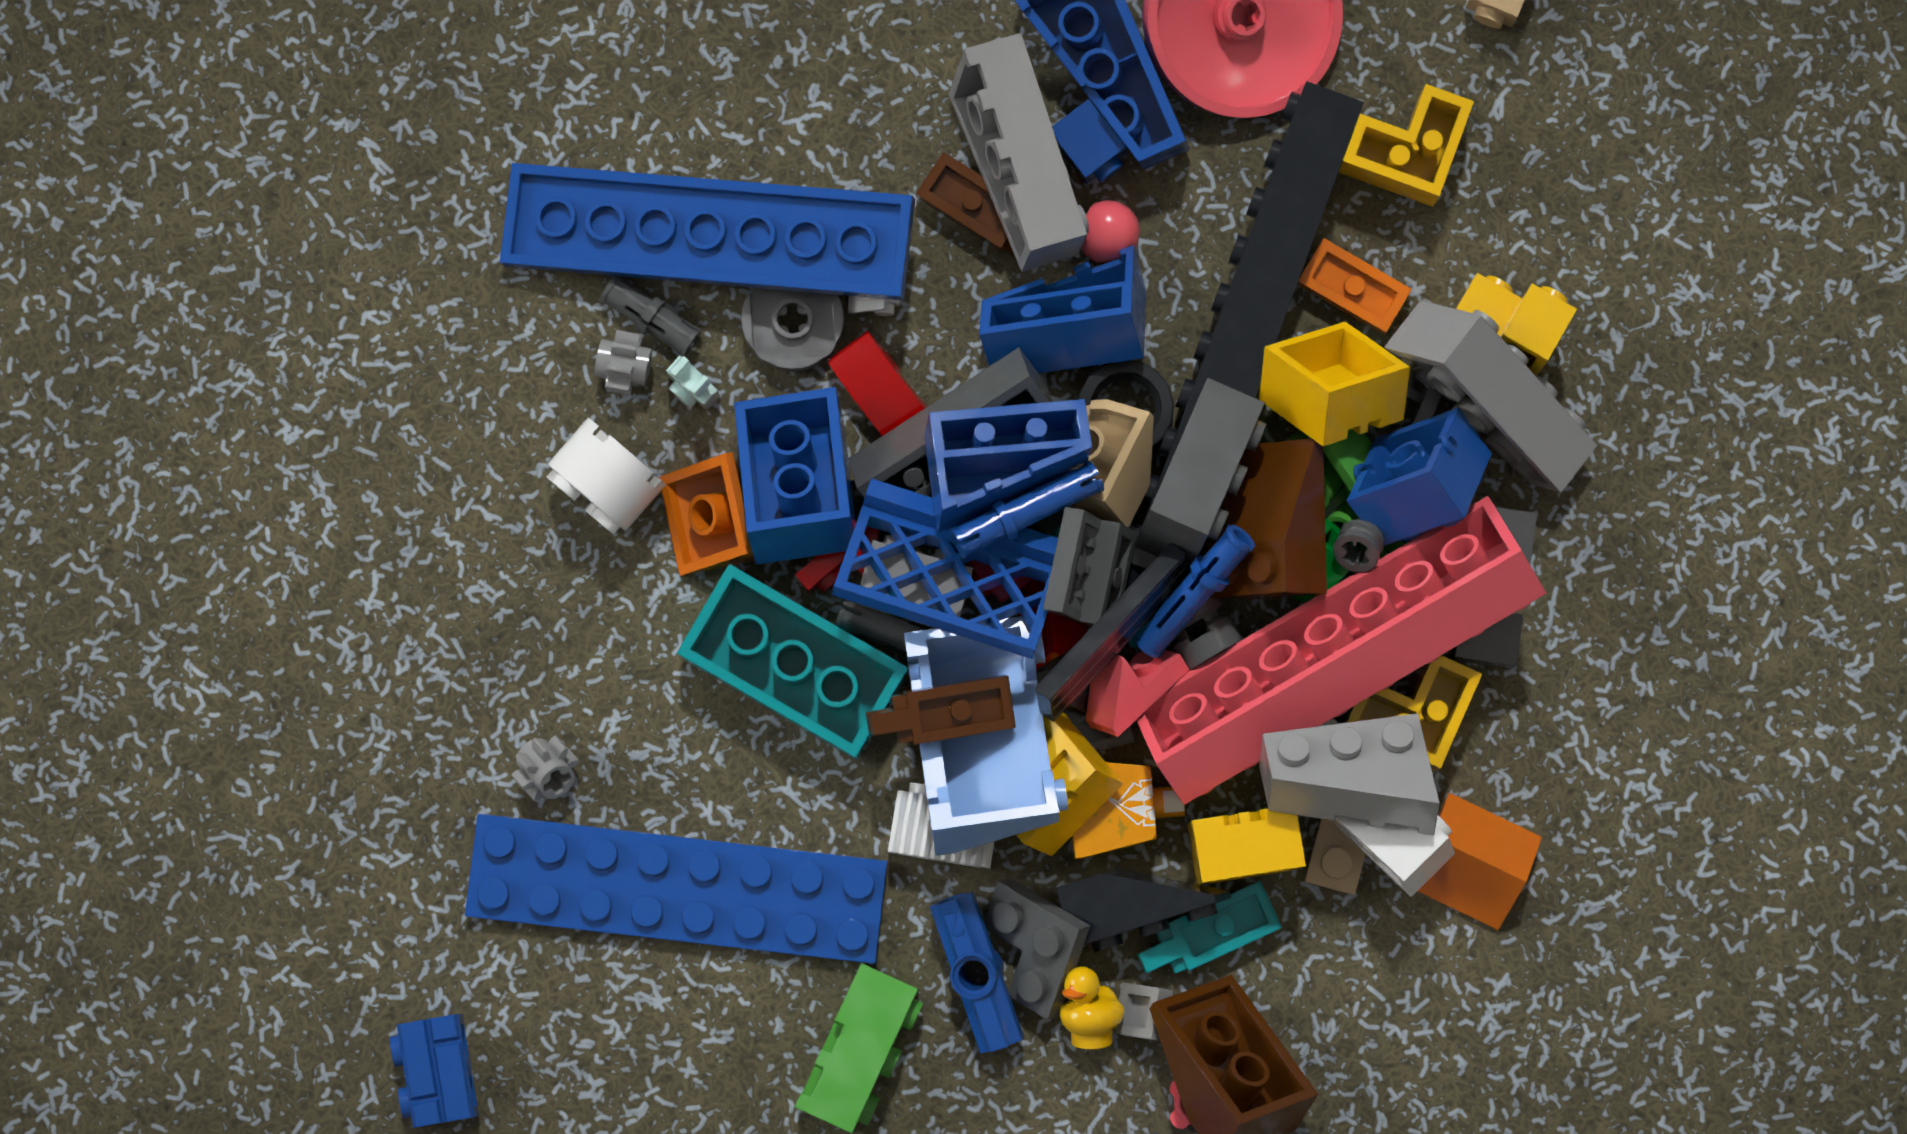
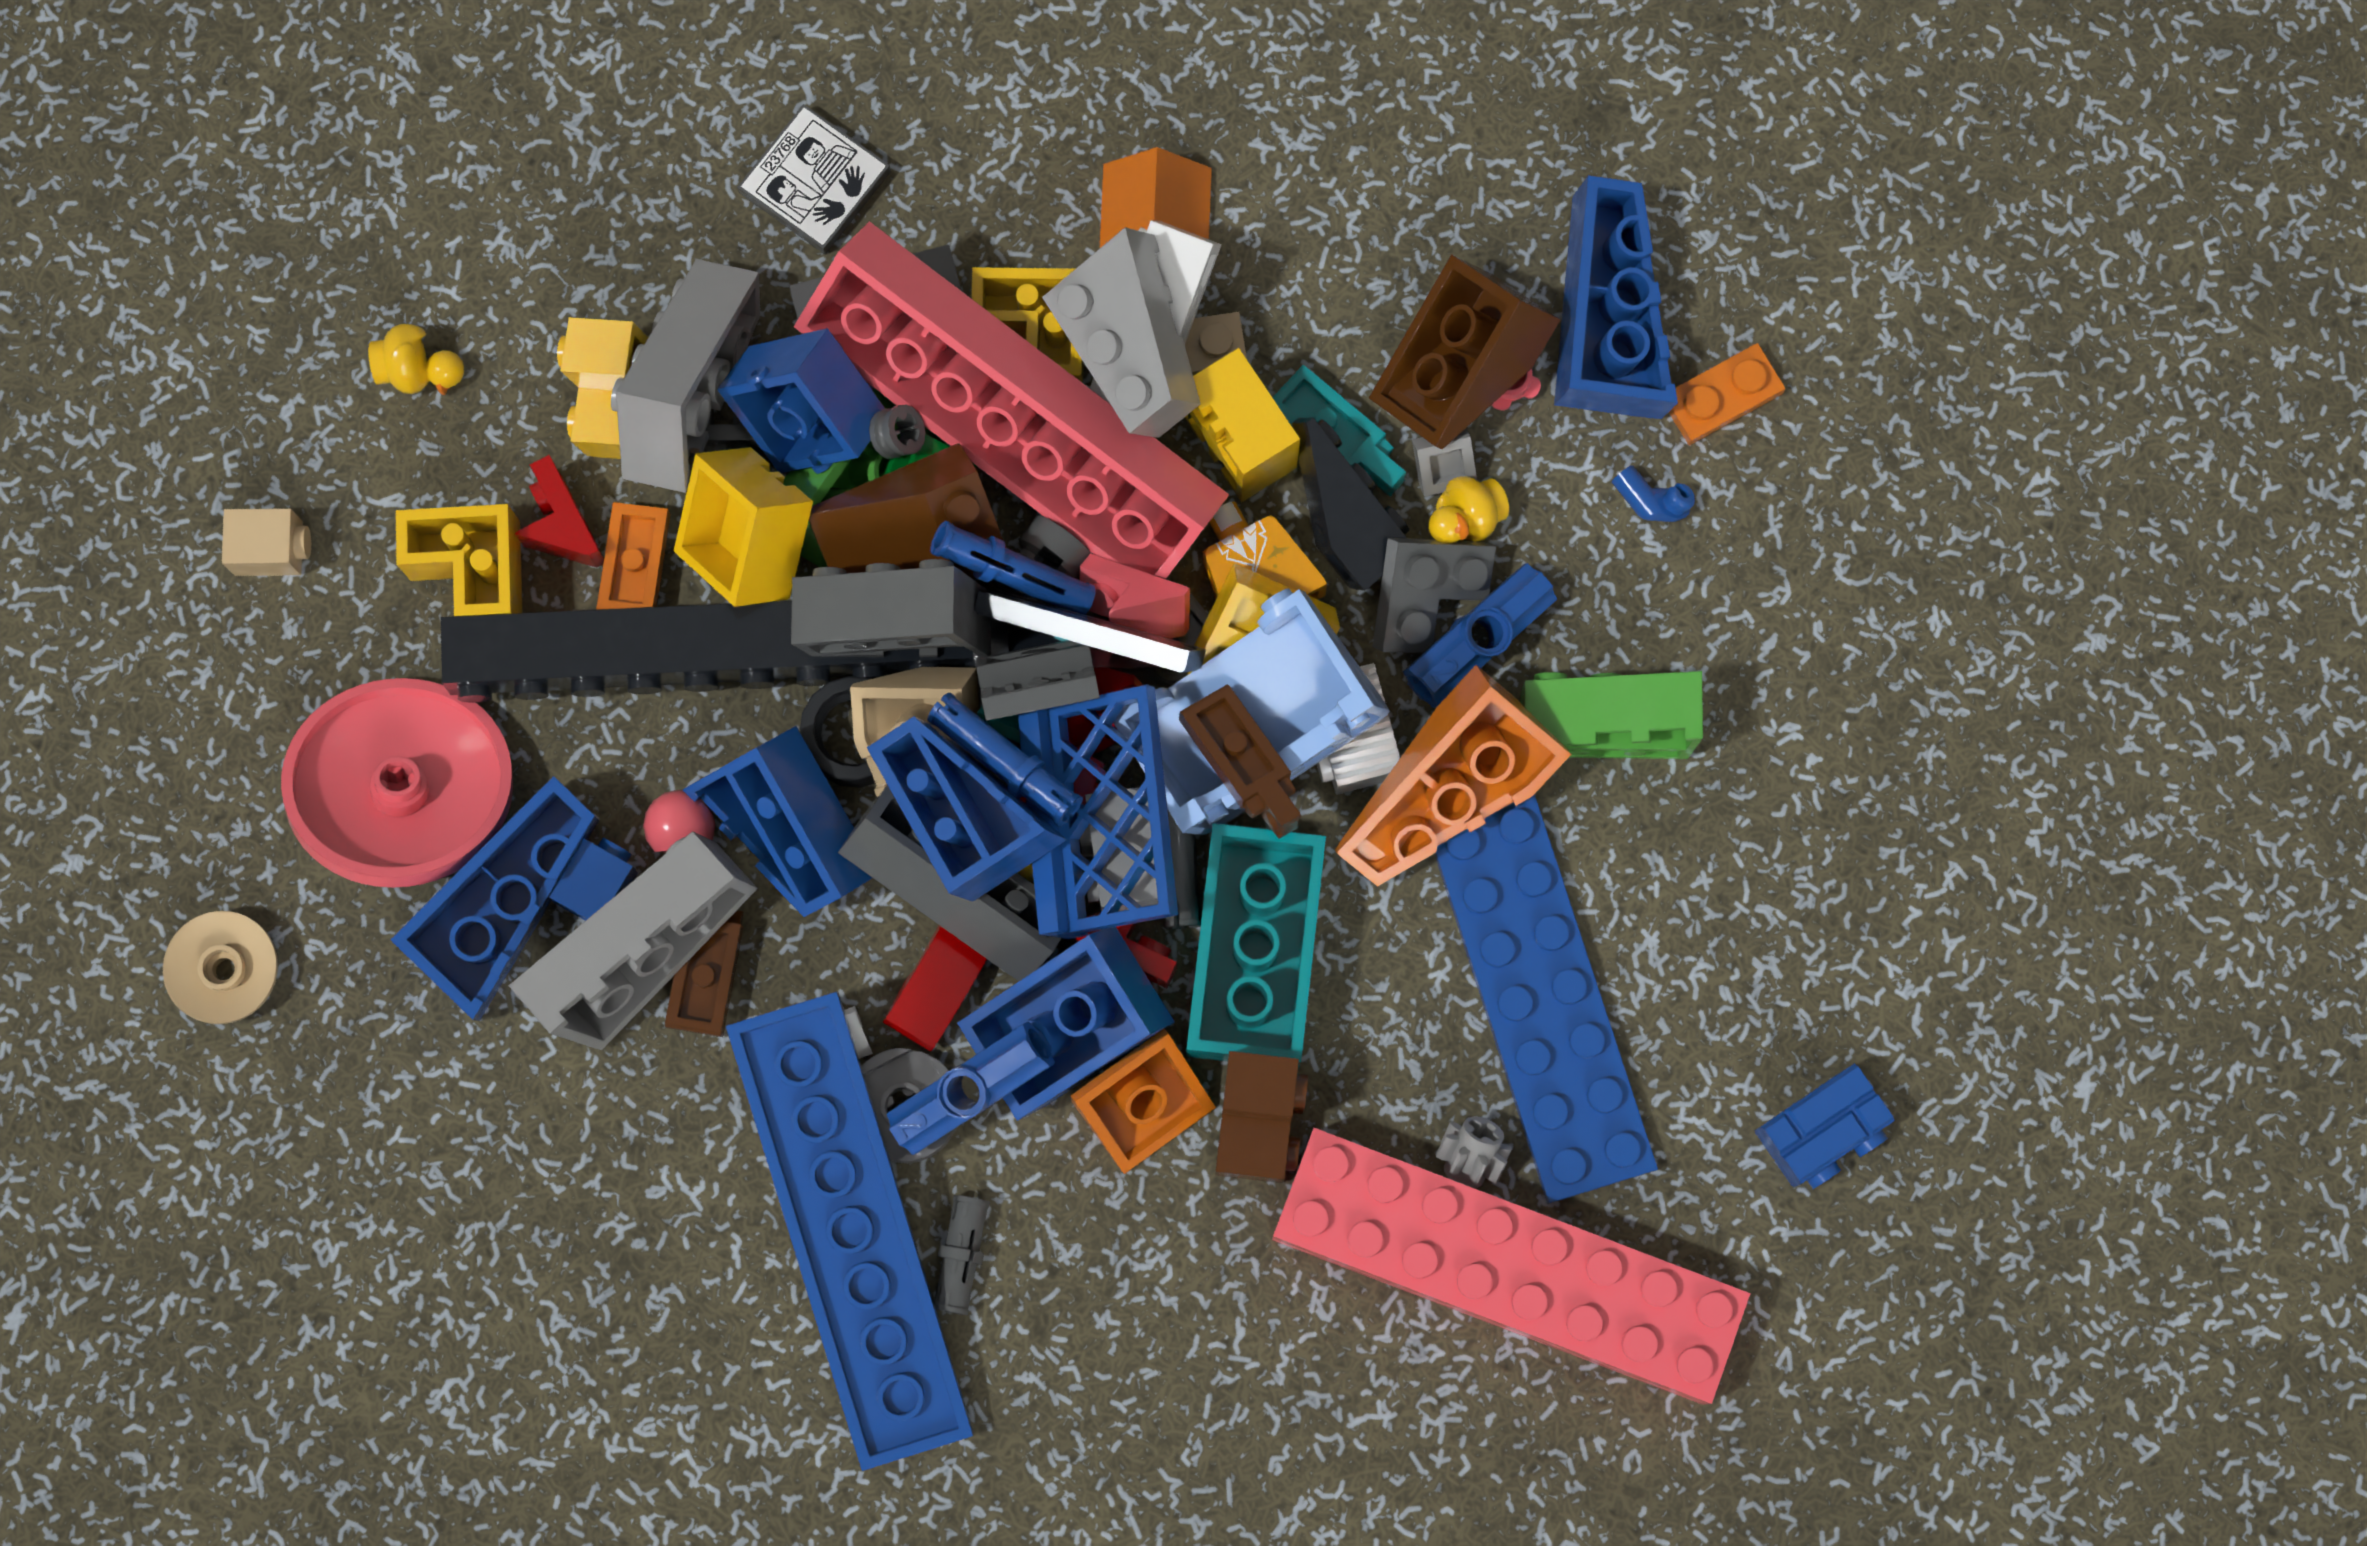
camera: 115 degrees left, 5 degrees down
white brick [547,418,666,535] -> none
light grey gear [594,330,653,395] -> none
light aqua plate [666,356,720,411] -> none
none -> yellow animal [368,324,464,395]
none -> red slope [515,455,604,568]
none -> tile [737,104,891,255]
none -> blue piece [887,1021,1055,1155]
none -> reddish brown brick [1215,1051,1308,1183]
none -> coral brick [1272,1128,1751,1405]
none -> orange wedge [1335,665,1572,887]

